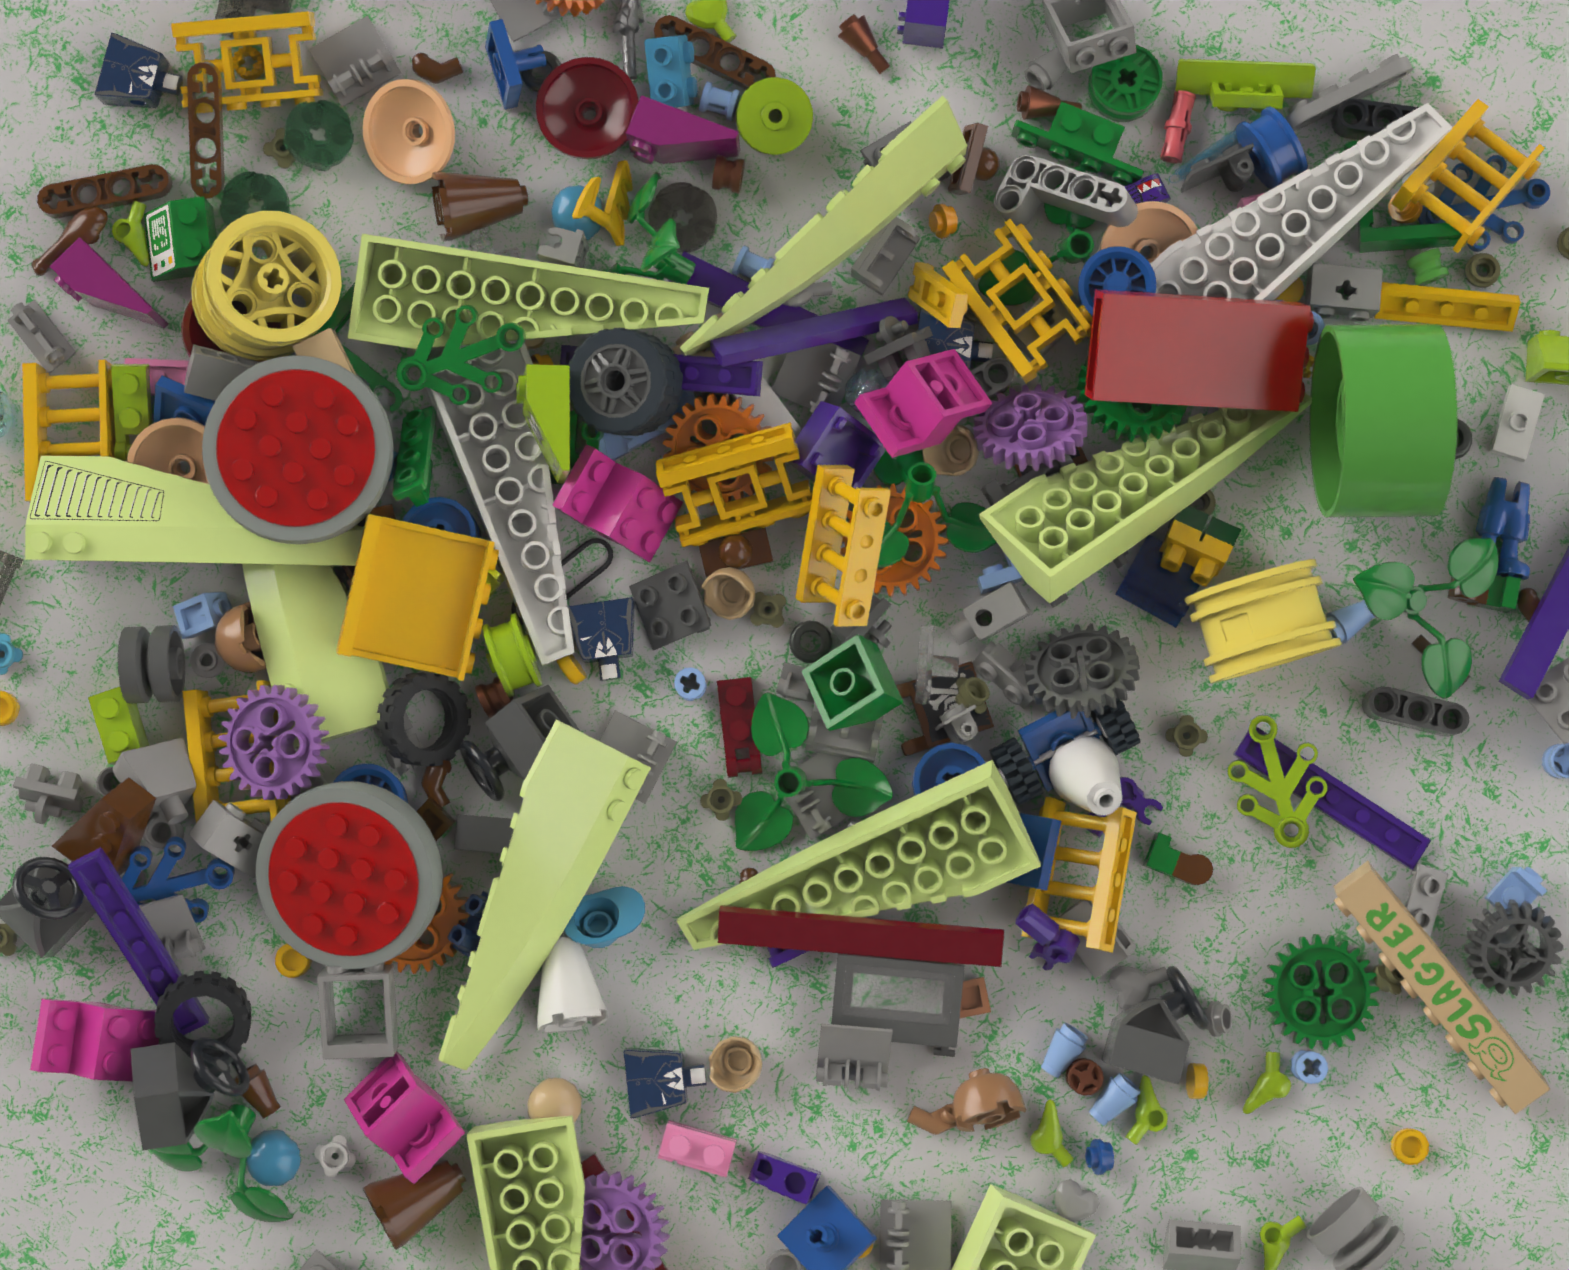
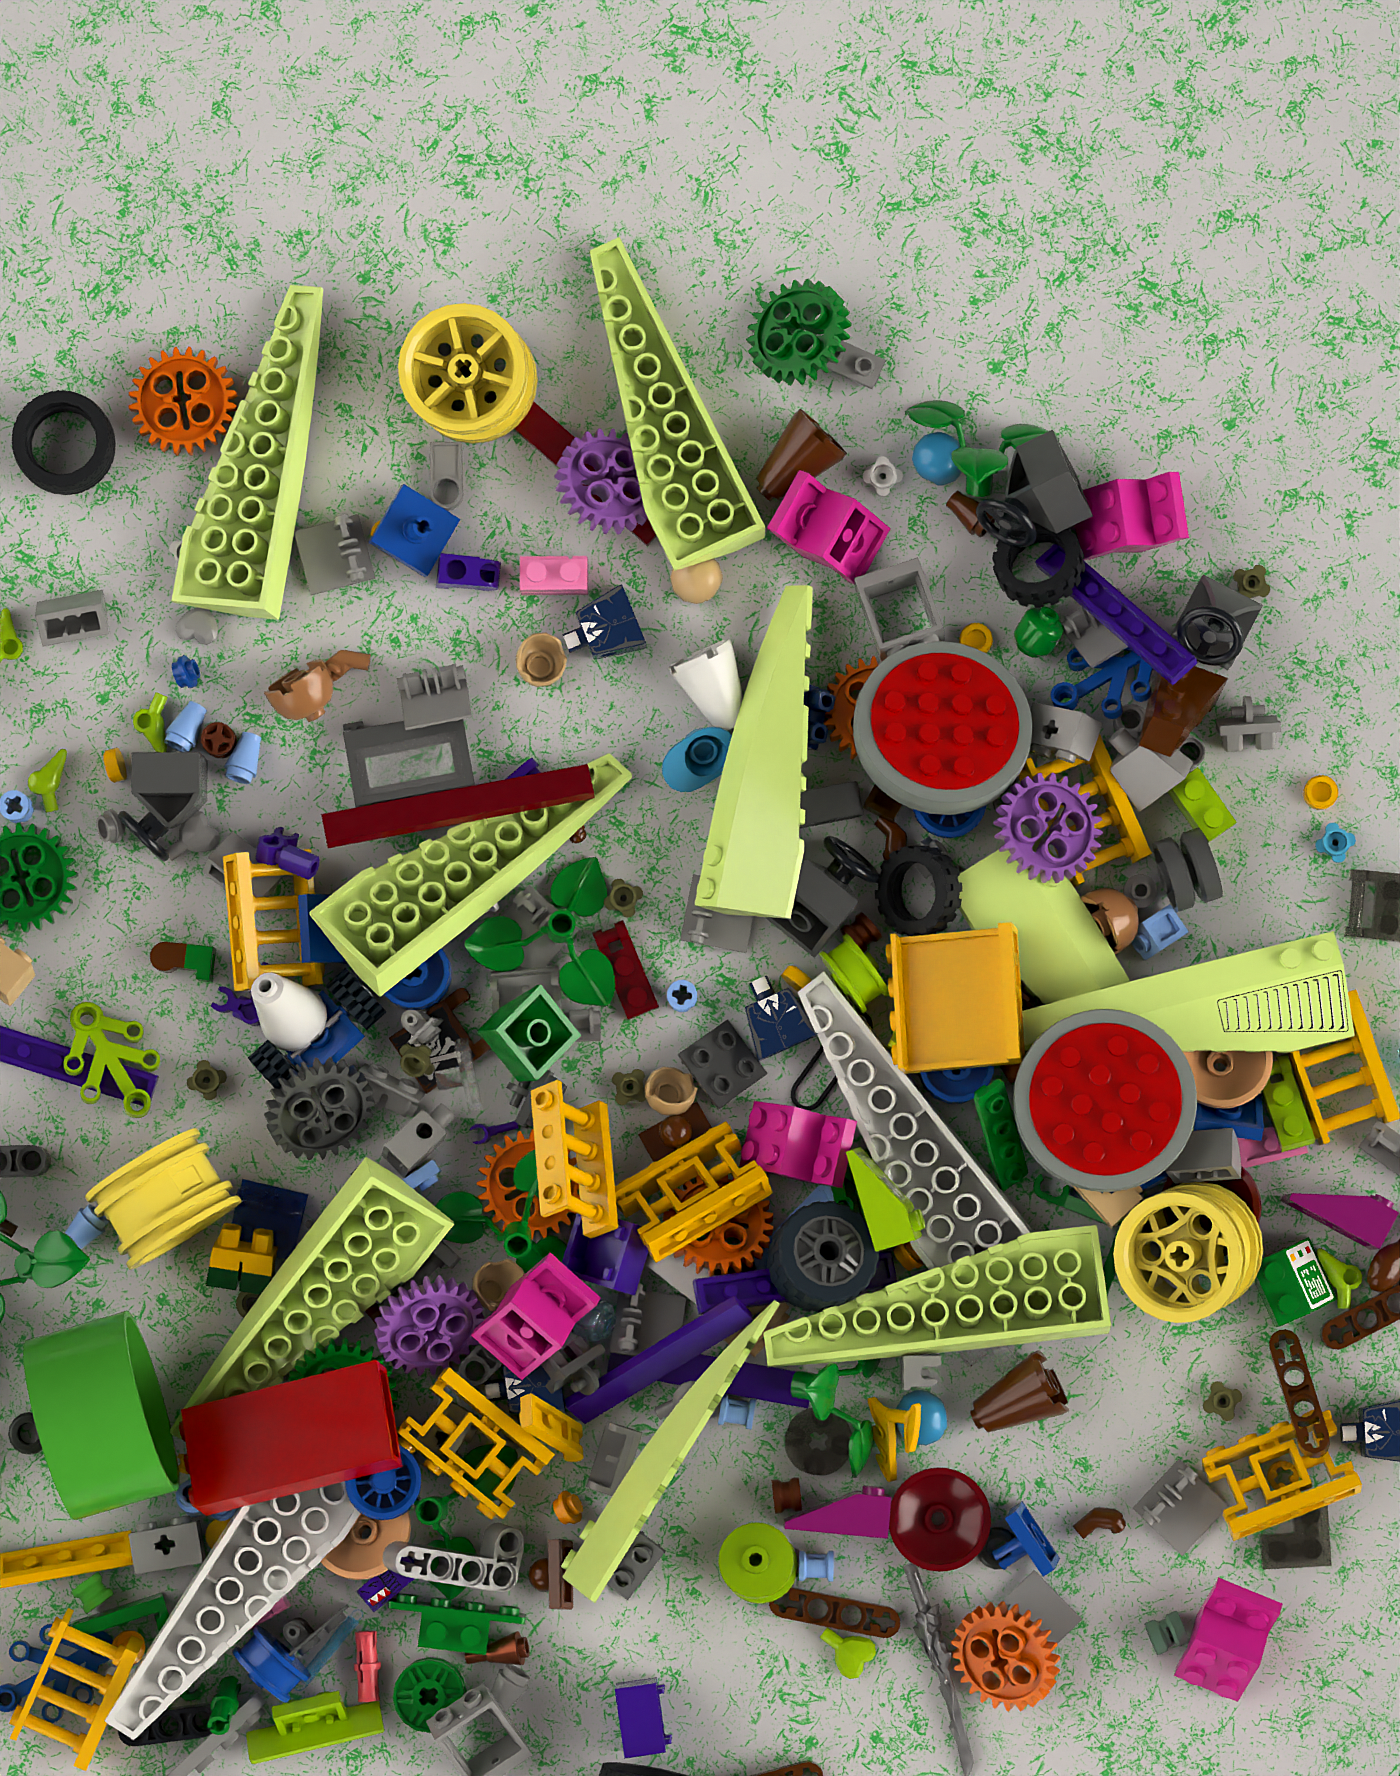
camera: 160 degrees right, 0 degrees up
clear green plate [220,172,291,226] -> none
clear green plate [283,100,354,171] -> none
light nougat dish [363,79,455,184] -> none
green plant [396,305,526,405] -> none
dark azure bracket [644,35,698,107] -> none
pearl dark grey piece [789,620,832,663] -> none
copper cone [837,14,890,74] -> none
nougat plate [960,977,991,1018] -> none
lime animal [1030,1100,1074,1167] -> none
olive plate [1465,253,1500,288] -> none
none -> green pin [207,1676,241,1735]
none -> dark purple hand [469,1121,518,1144]
none -> green head [1014,607,1064,658]

